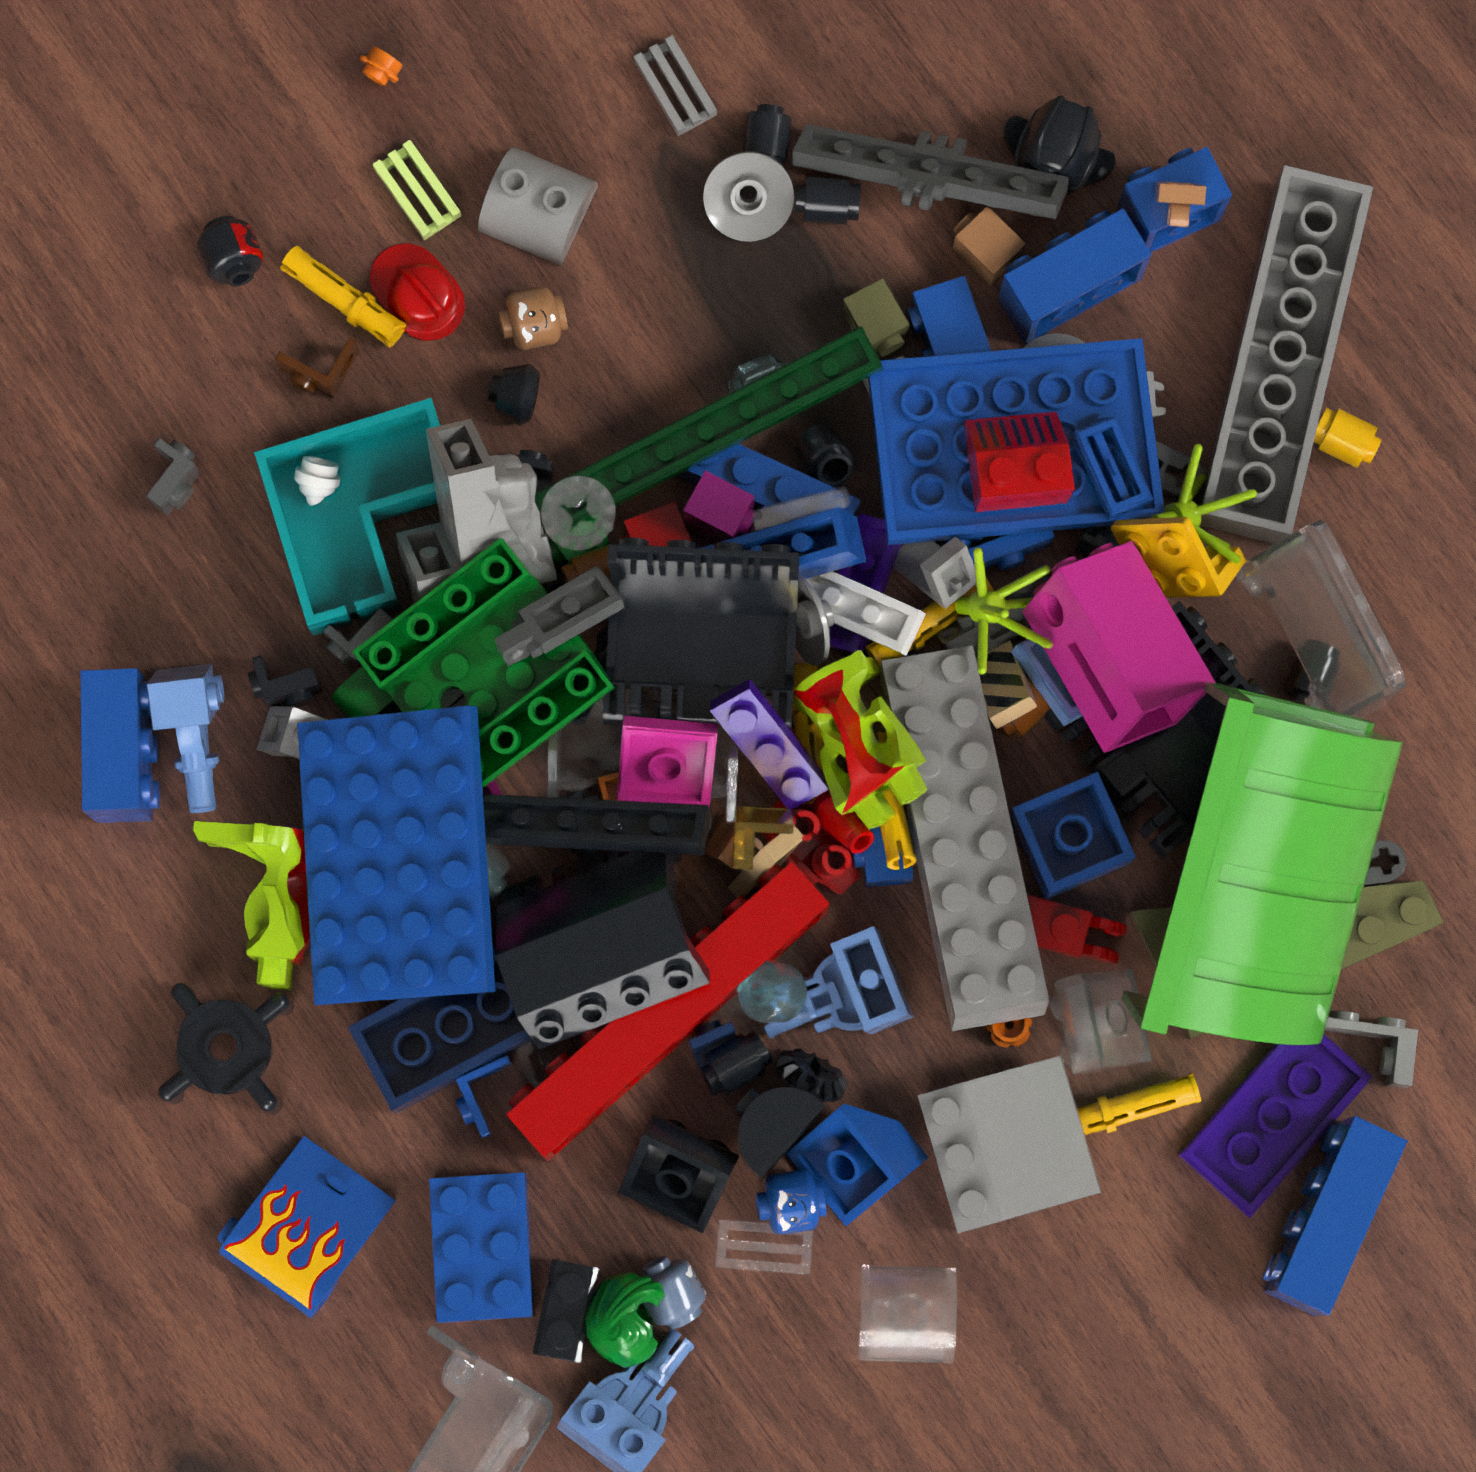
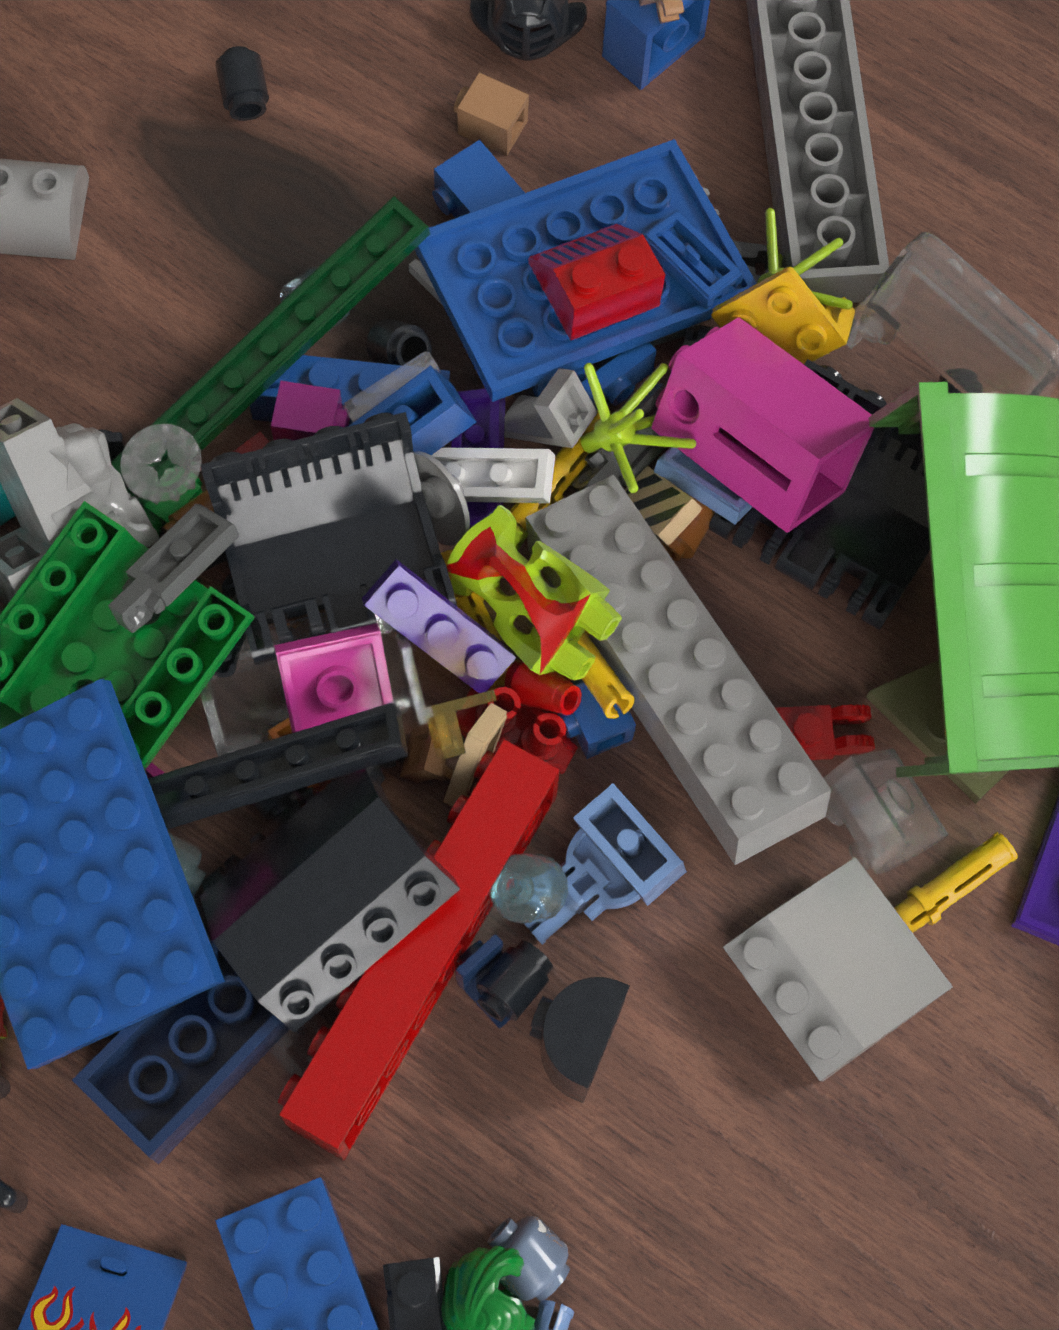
camera: 20 degrees left, 10 degrees down
blue bracket [455,1056,512,1140] -> none
black cone [488,364,540,426] -> none
medium nougat head [498,286,568,351] -> none
black brick [618,1114,740,1233] -> none
light grey tile [633,35,717,136] -> none
light grey dish [703,152,794,242] -> none
clear tile [716,1220,813,1275] -> none
blue head [755,1169,827,1235] -> none
black gear [775,1049,848,1102] -> none
blue slope [786,1104,929,1226] -> none
dark grey hinge [793,124,1069,219] -> none
black brick [795,176,861,225] -> none
olive brick [842,278,910,356] -> none
clear brick [858,1265,957,1364] -> none
orange plate [986,1018,1032,1048] -> none
blue brick [998,208,1152,345] -> none
blue brick [1009,772,1136,900] -> none
yellow brick [1314,407,1382,468] -> none

